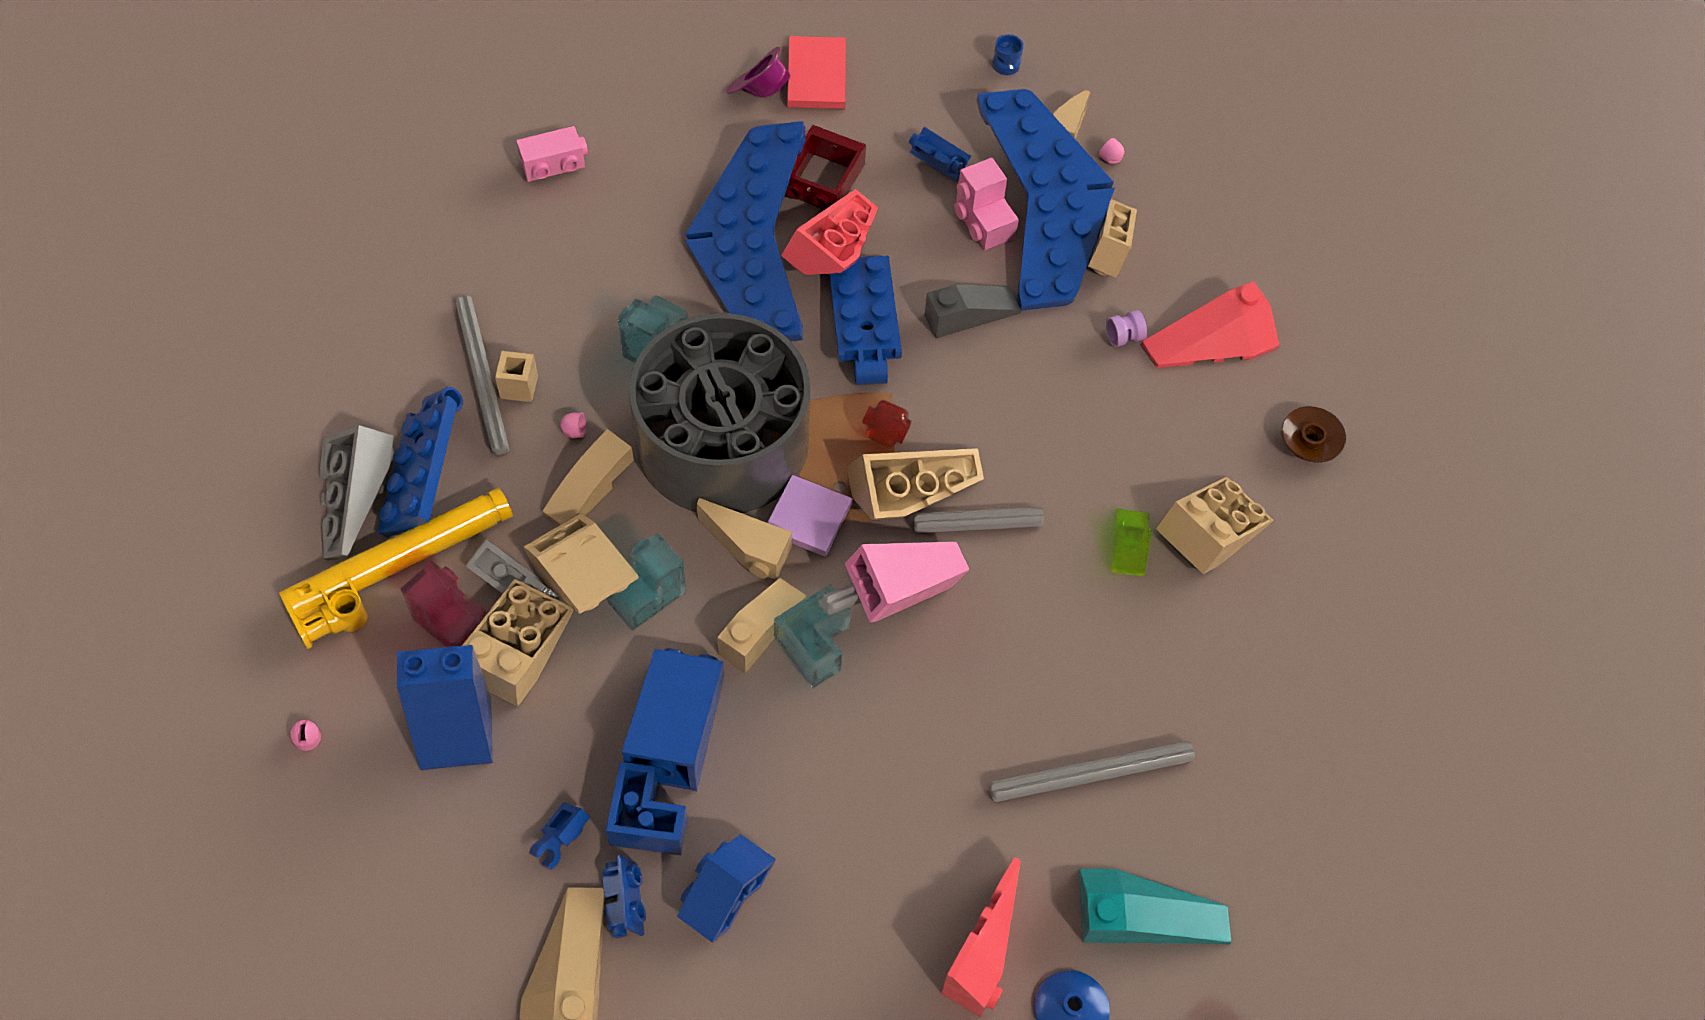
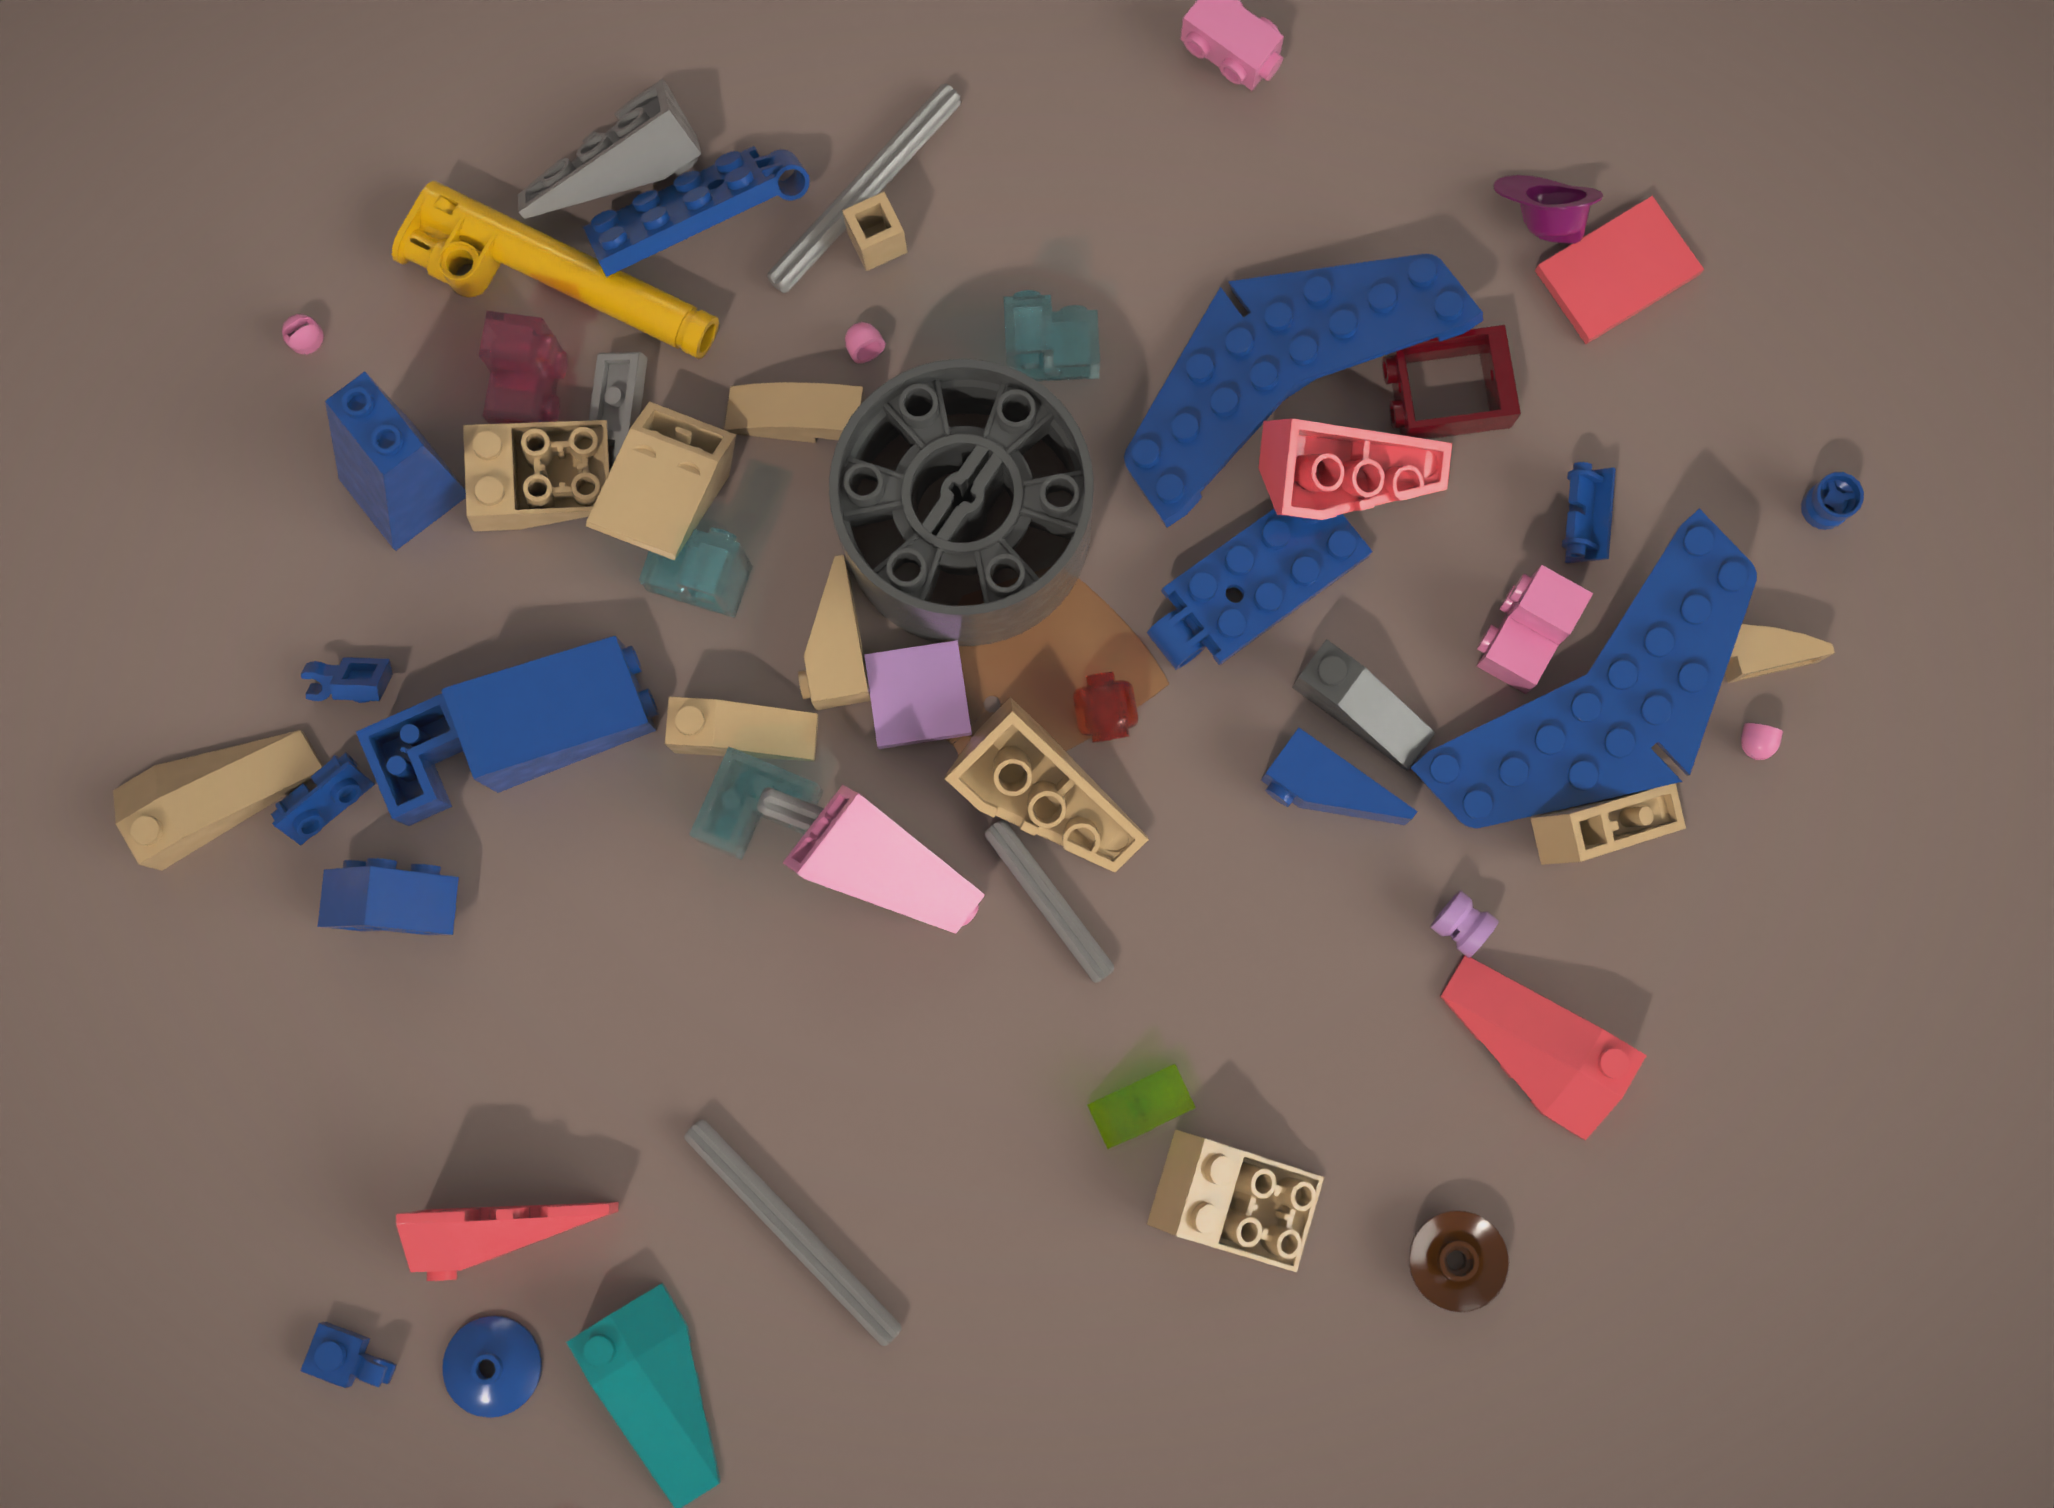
camera: 65 degrees right, 20 degrees up
none -> blue slope [1261,727,1418,825]

